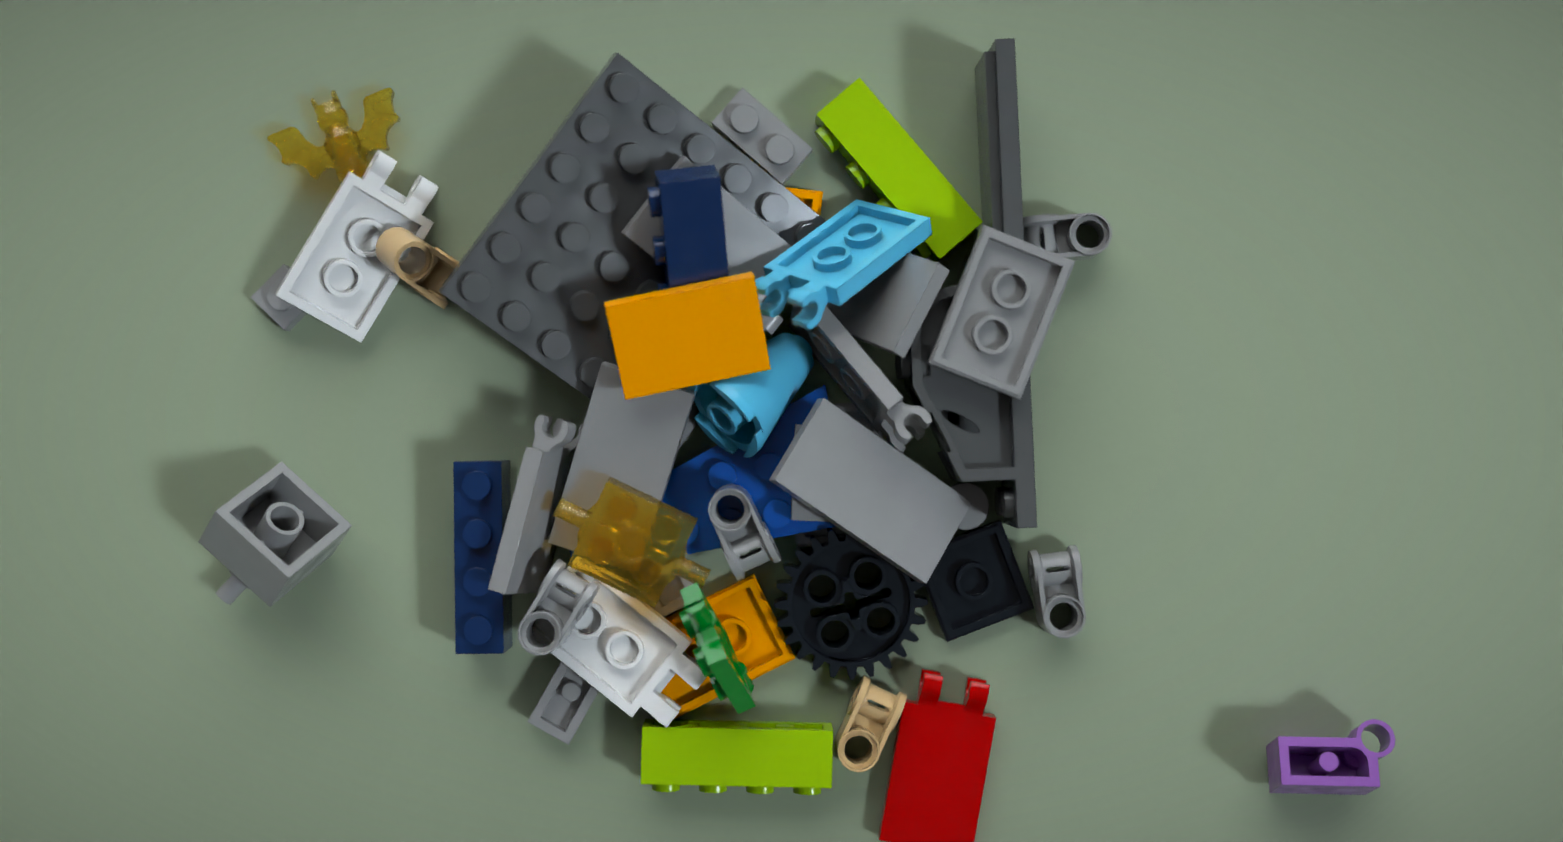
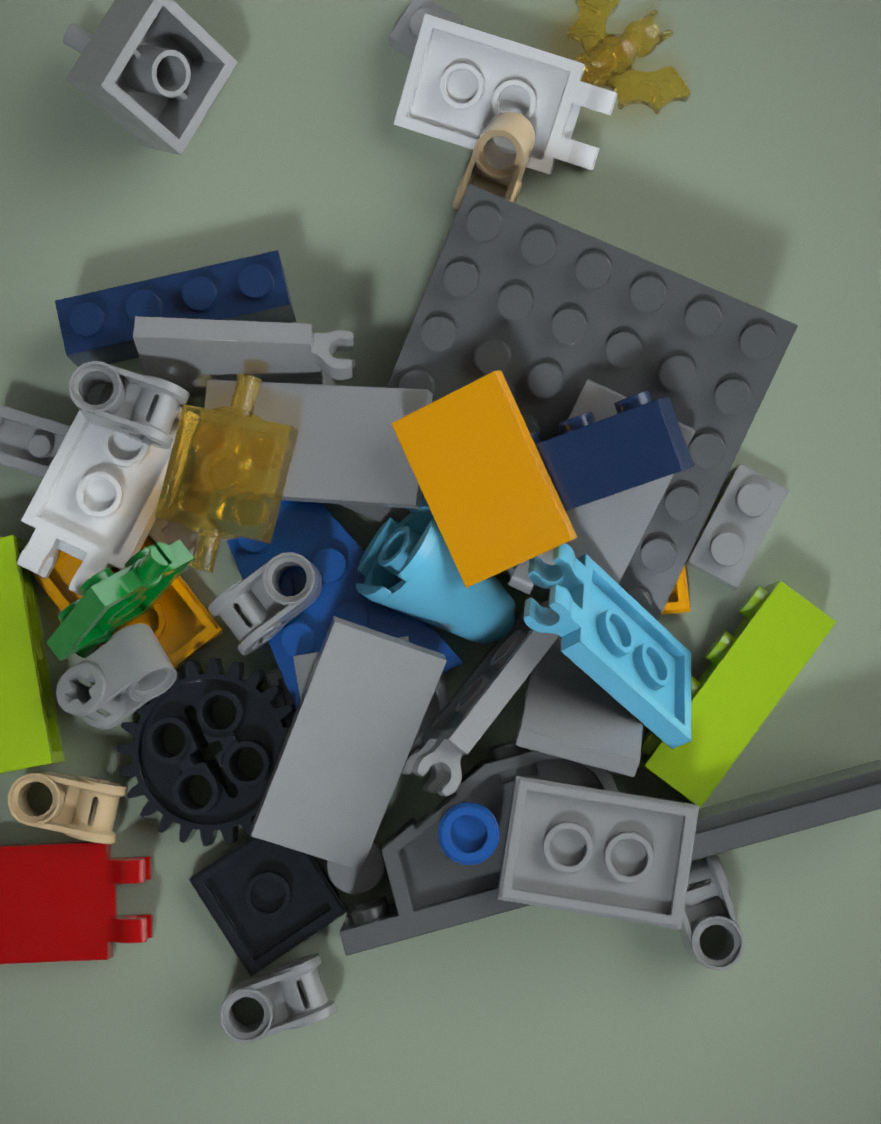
camera: 70 degrees right, 5 degrees down
none -> light grey piece [56,623,177,730]
none -> blue tile [438,802,500,865]

